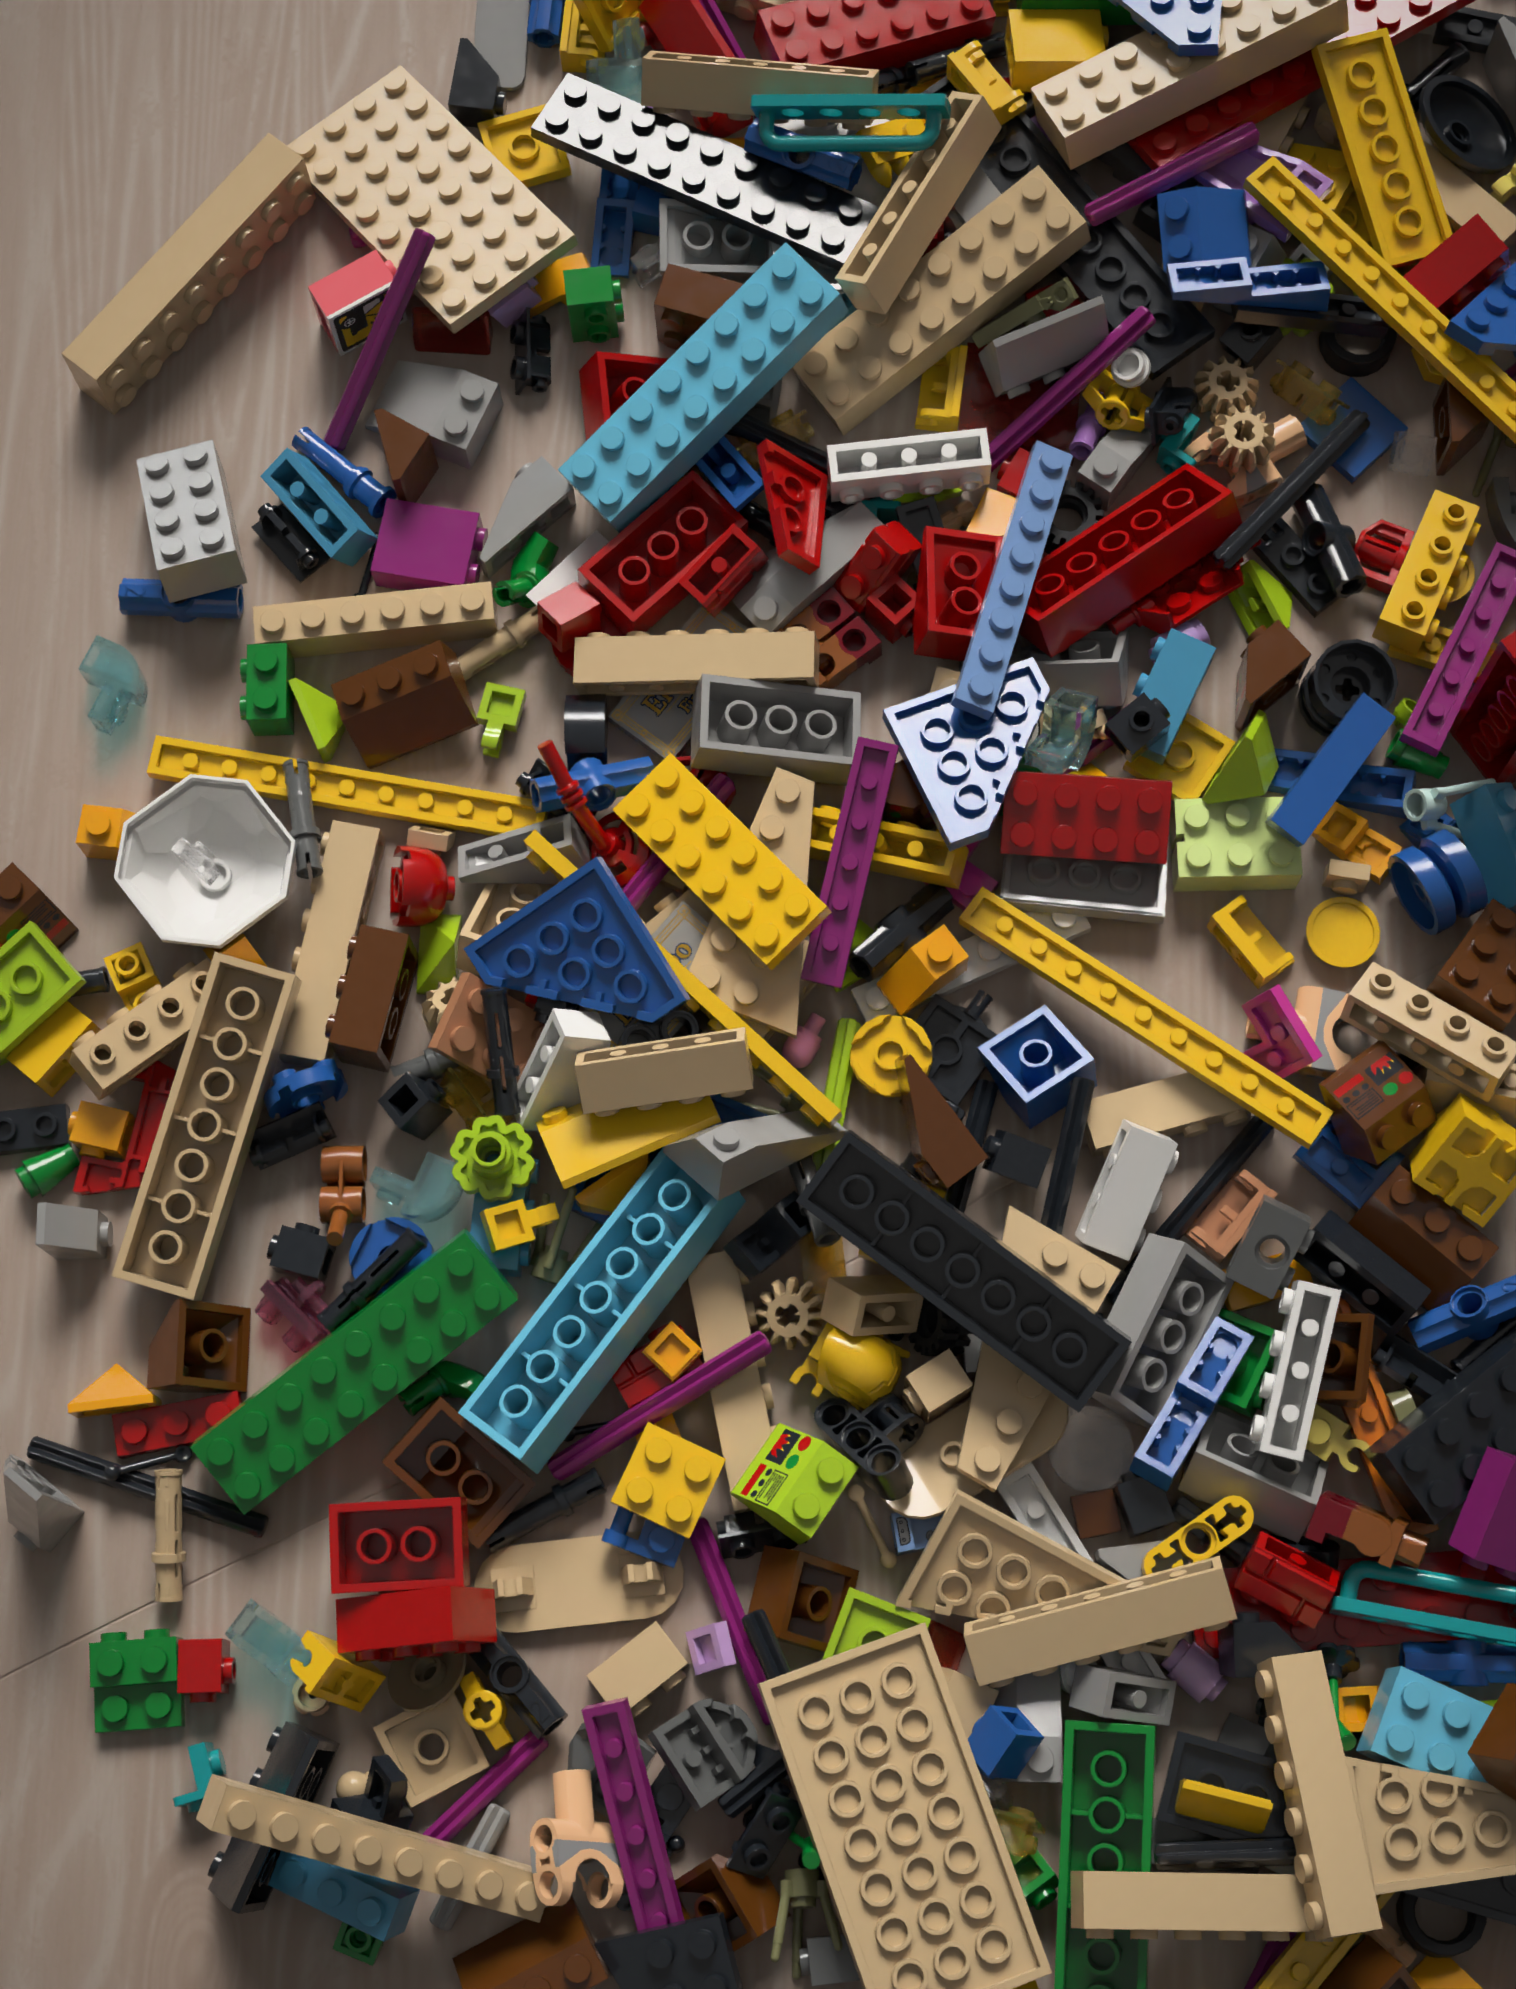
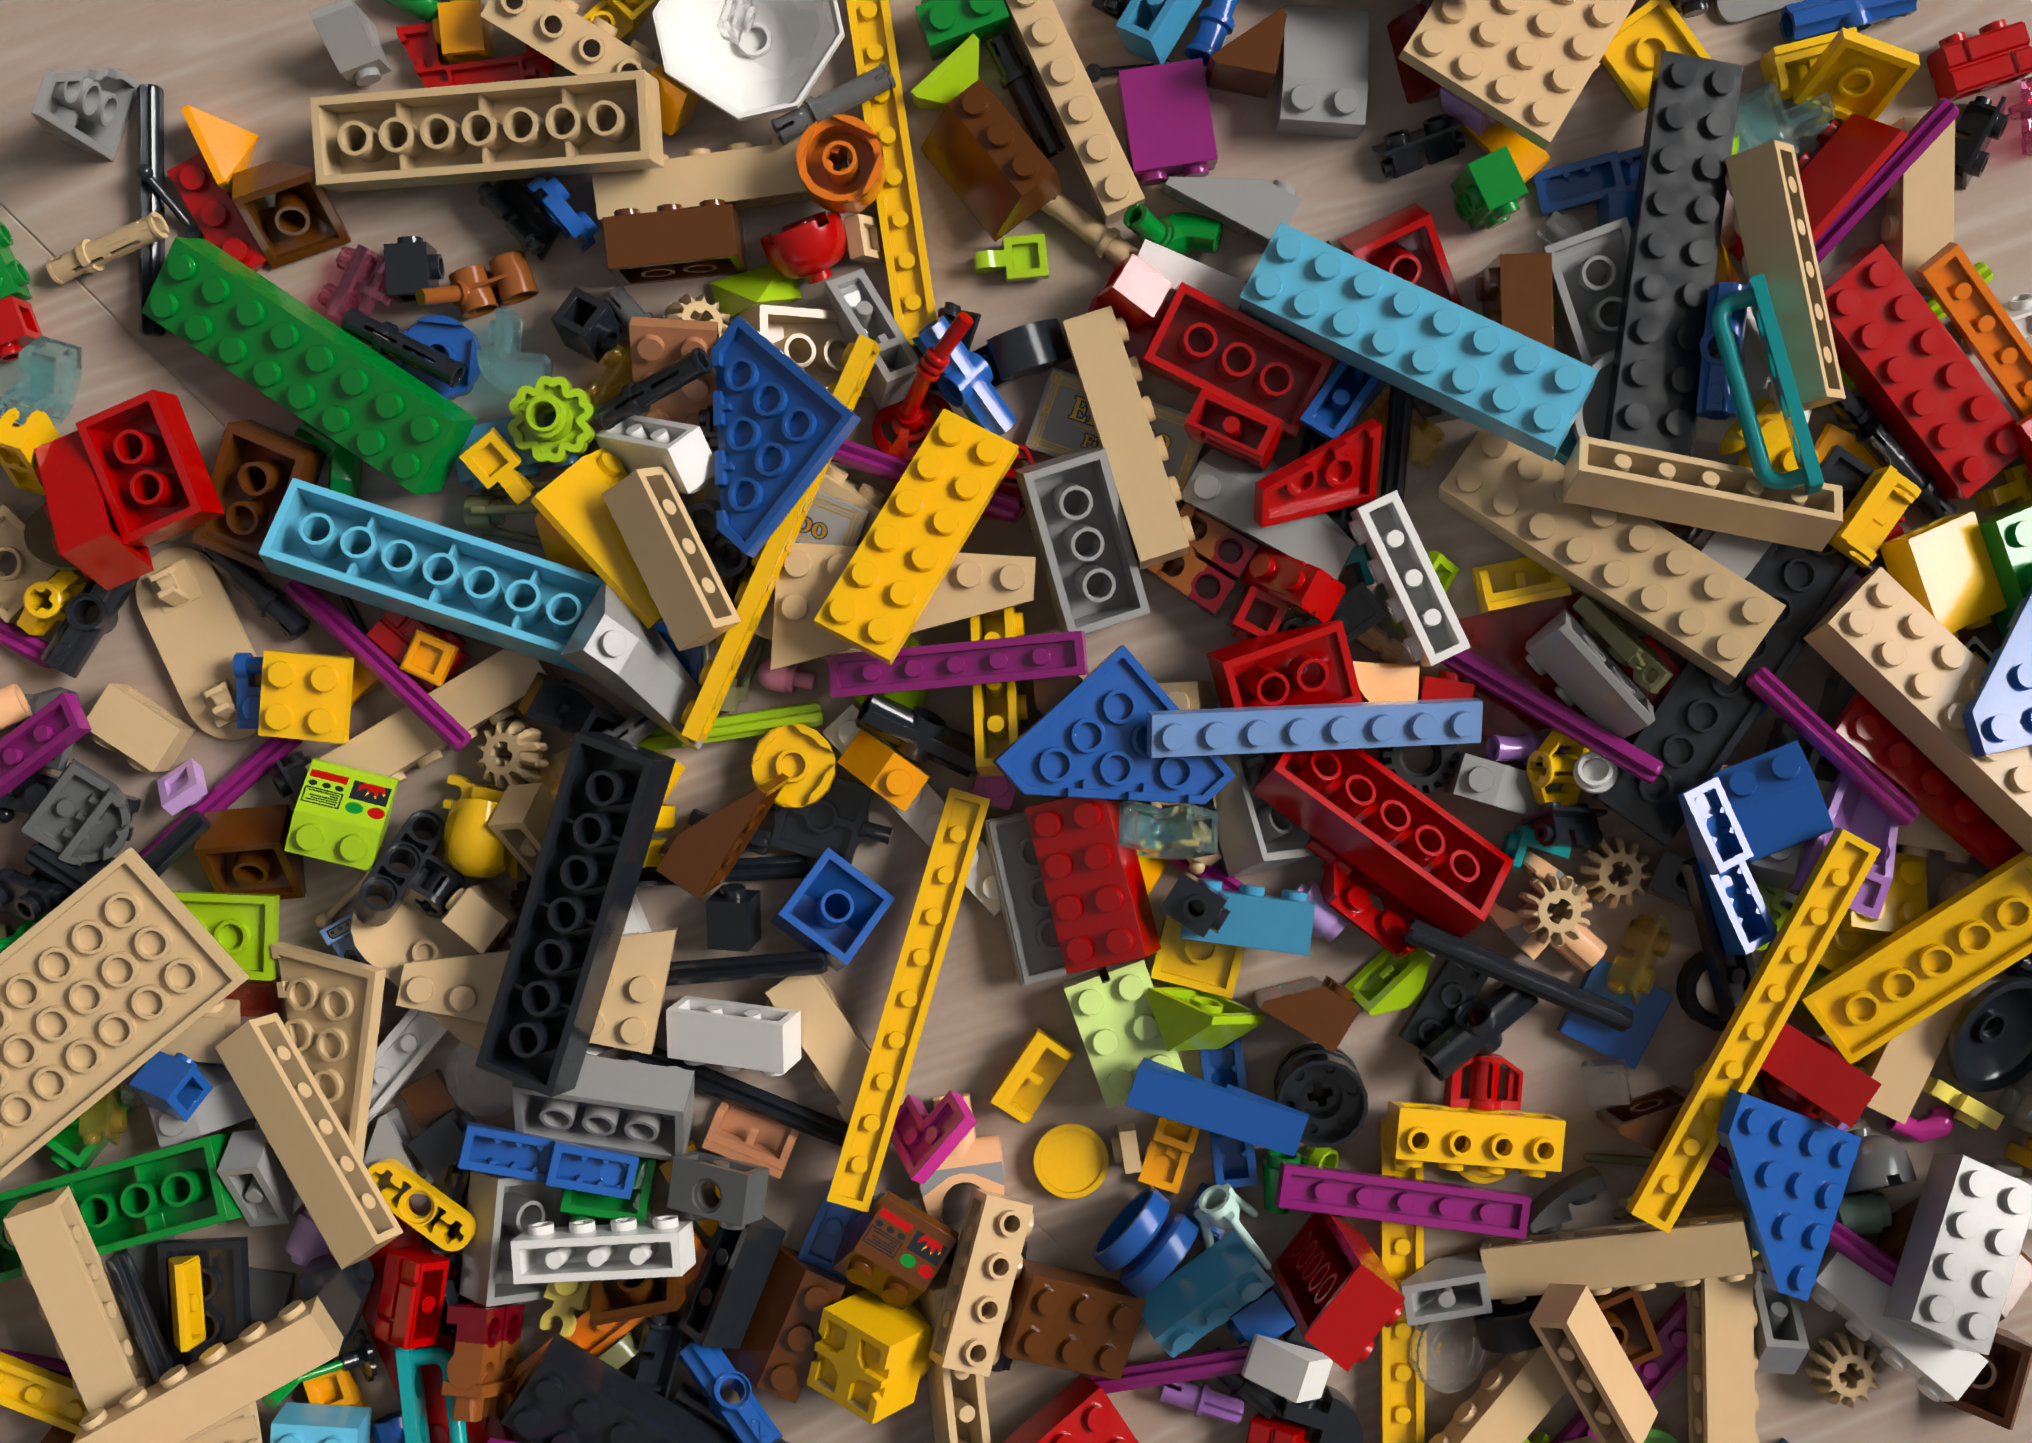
camera: 70 degrees right, 15 degrees up
none -> orange brick [796,114,886,213]
none -> black pin [985,32,1066,159]

